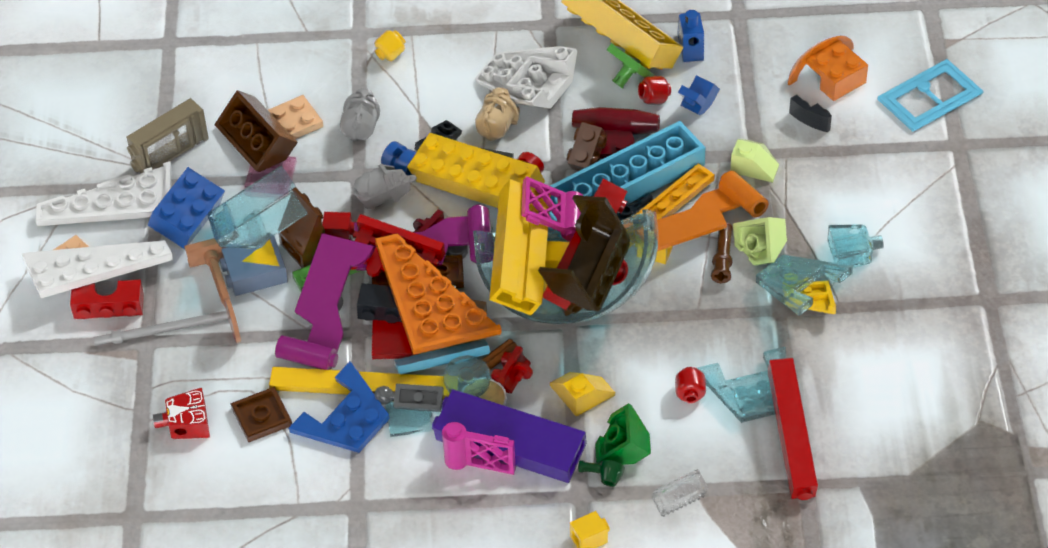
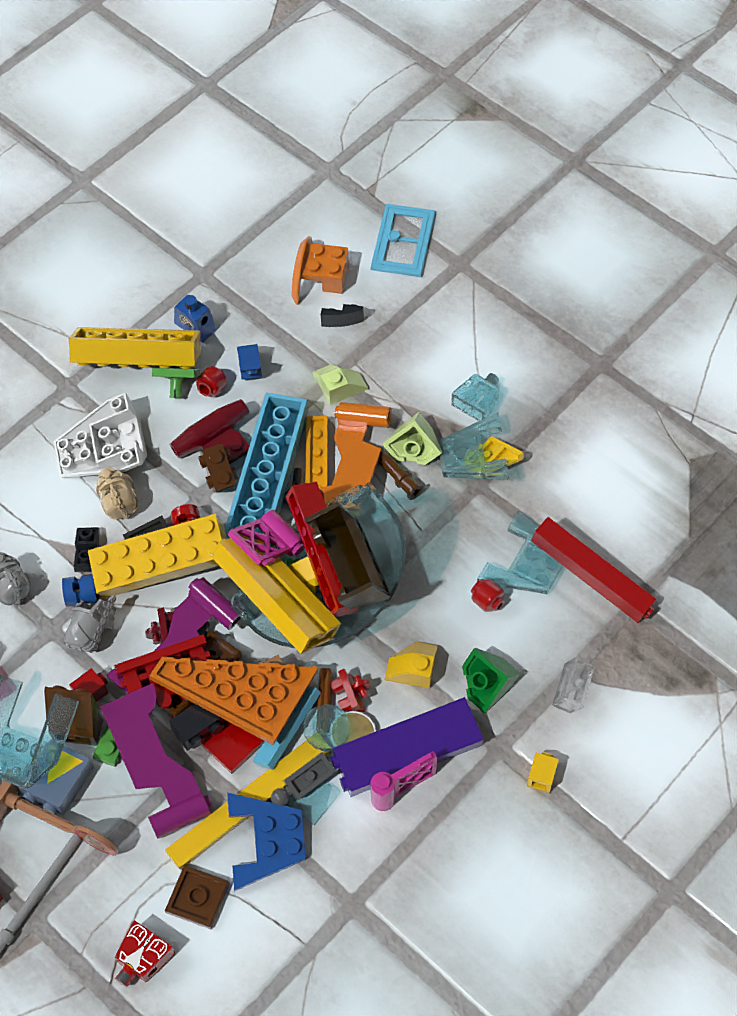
camera: 45 degrees left, 10 degrees up
dark green bar [578,460,625,487] -> none

